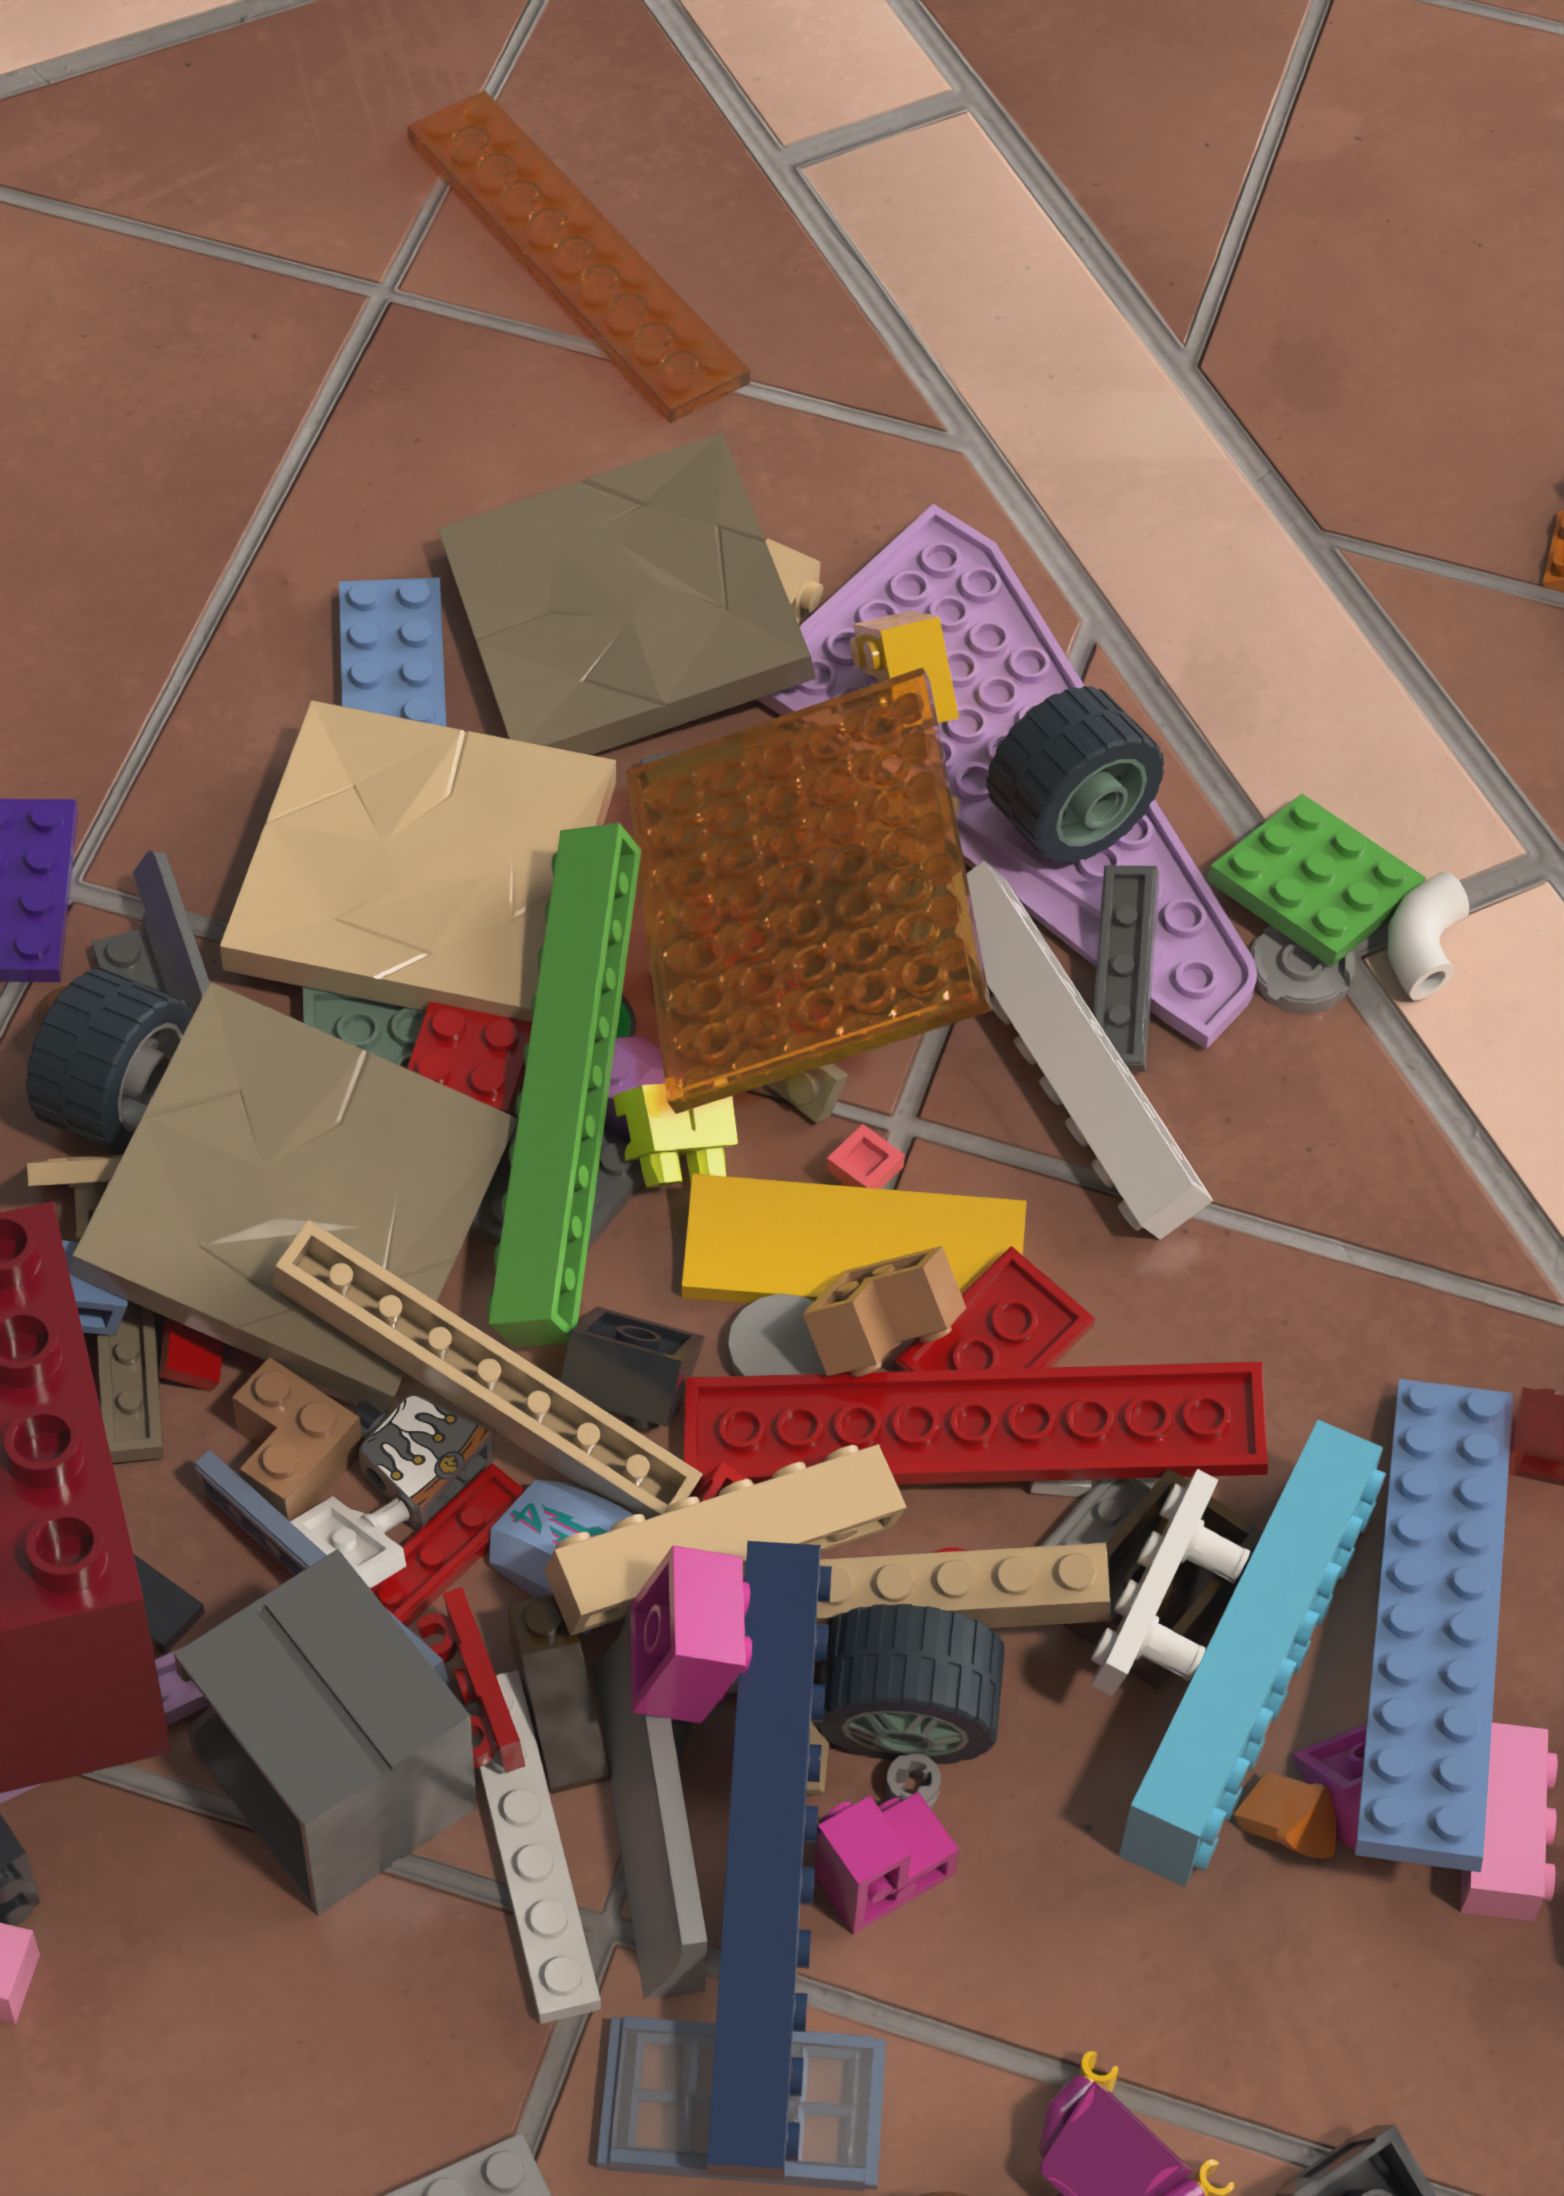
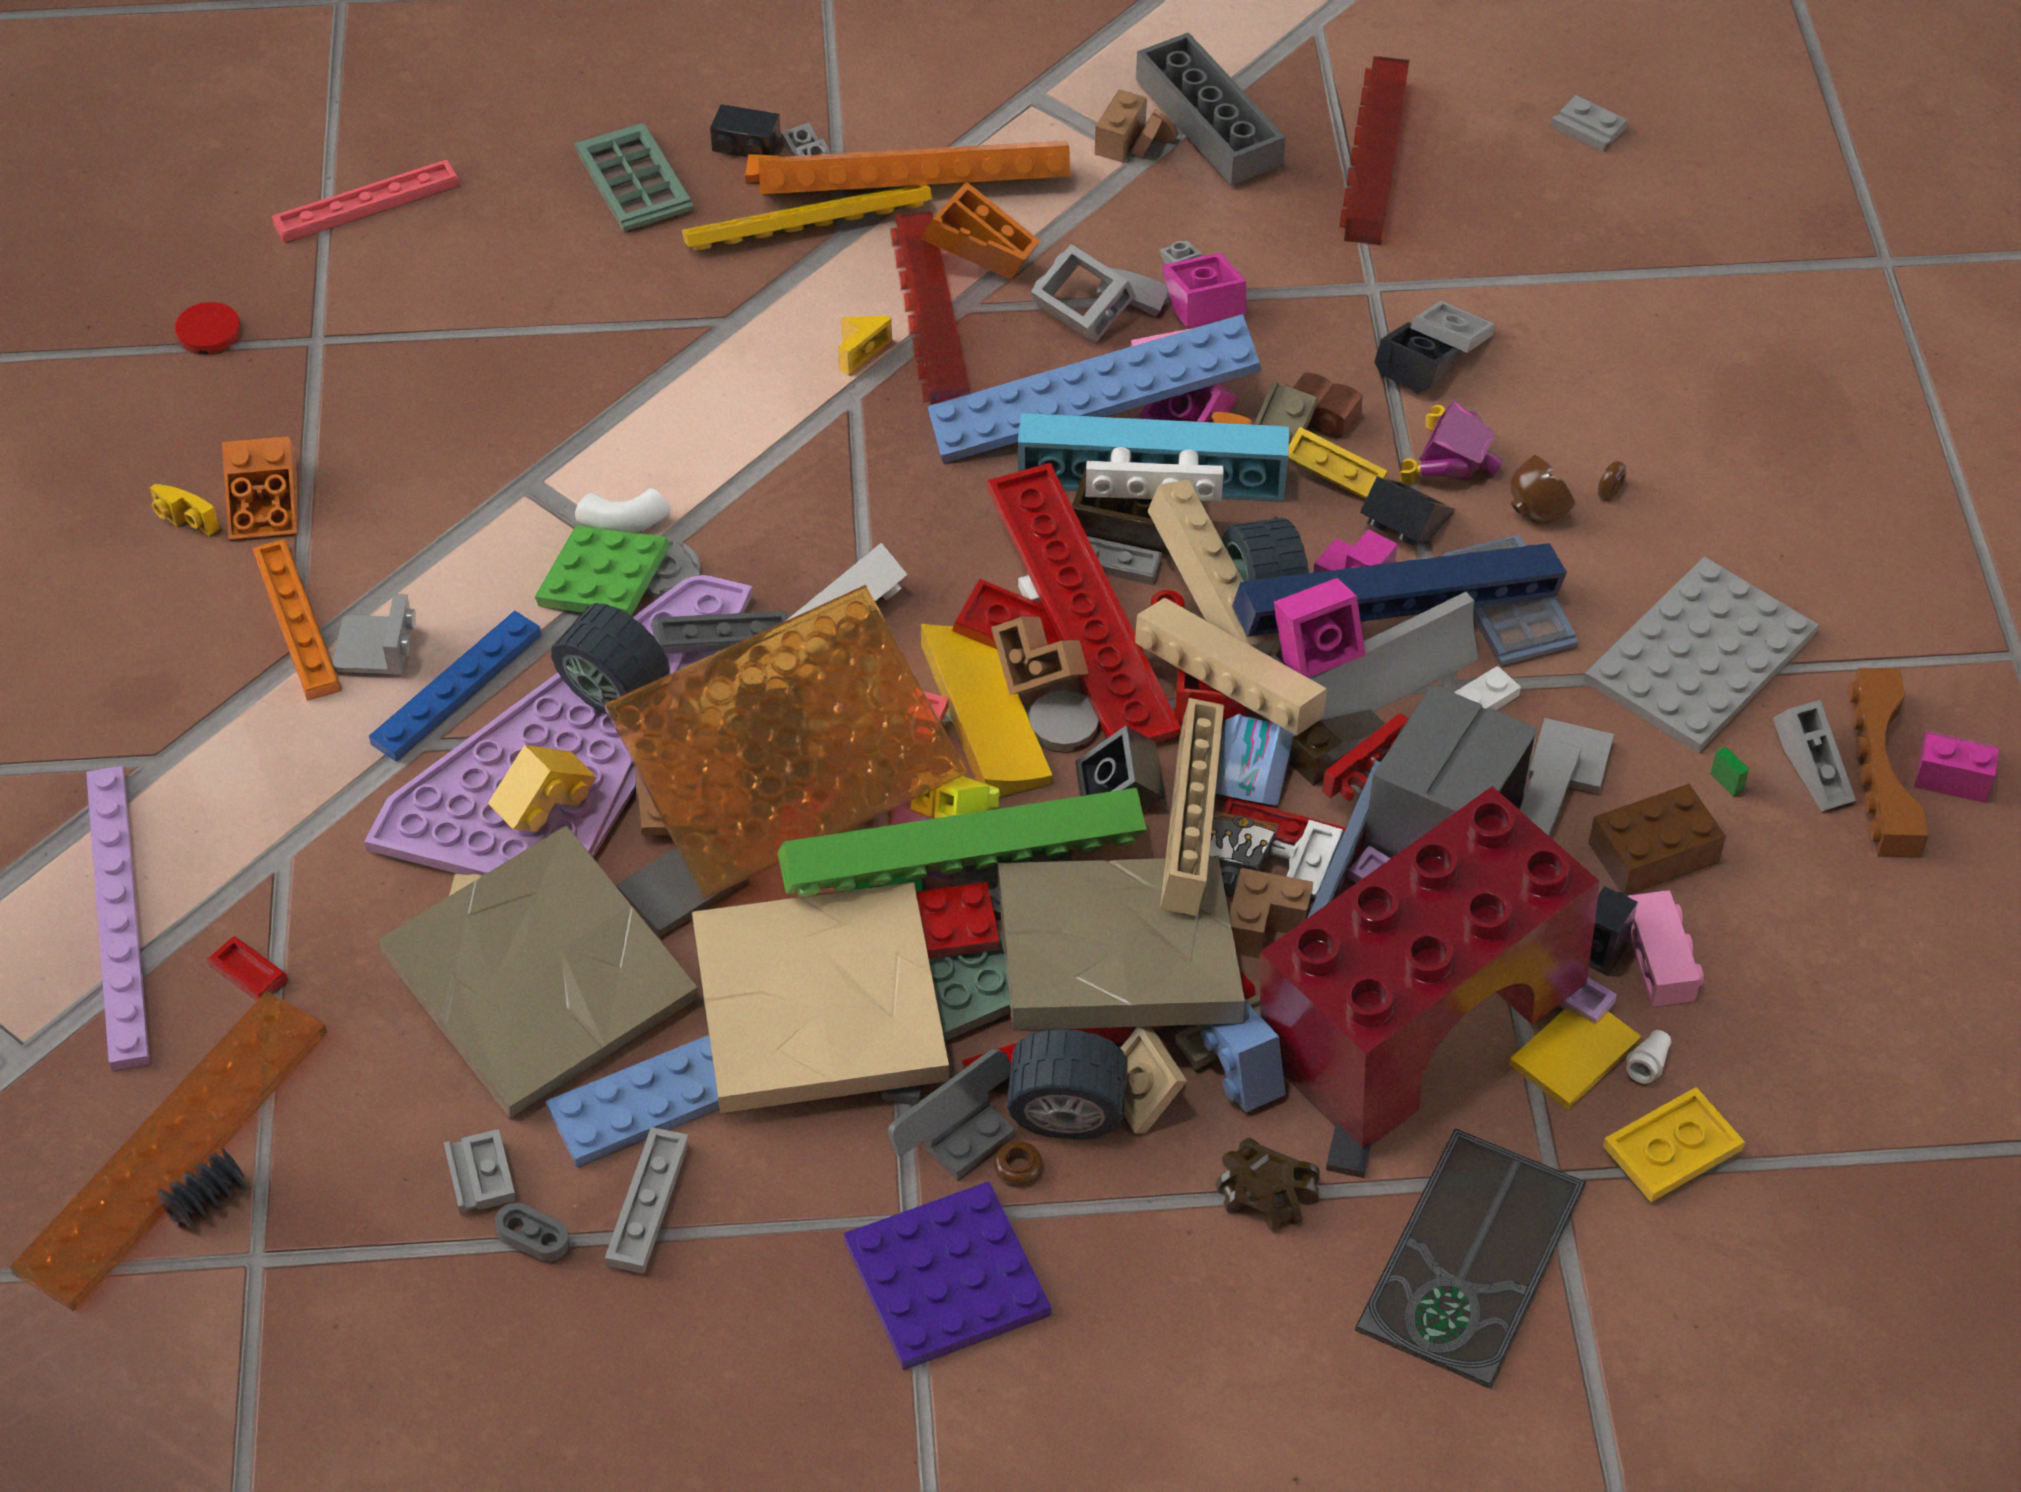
camera: 110 degrees left, 5 degrees down
none -> lavender plate [86,766,150,1071]
none -> black piece [156,1148,248,1228]
none -> red tile [207,936,288,1004]
none -> orange tile [252,539,341,701]
none -> light grey bracket [333,594,416,674]
none -> blue plate [369,610,541,762]
none -> light grey plate [444,1129,516,1215]
none -> dark grey plate [495,1203,569,1261]
none -> light grey plate [605,1127,689,1274]
none -> dark tan plate [1254,381,1319,445]
none -> yellow plate [1288,427,1388,499]
none -> copper brick [1293,372,1363,436]
none -> black slope [1360,476,1455,546]
none -> light grey tile [1520,738,1581,836]
none -> light grey tile [1528,718,1614,795]
none -> reddish brown brick [1588,784,1726,895]

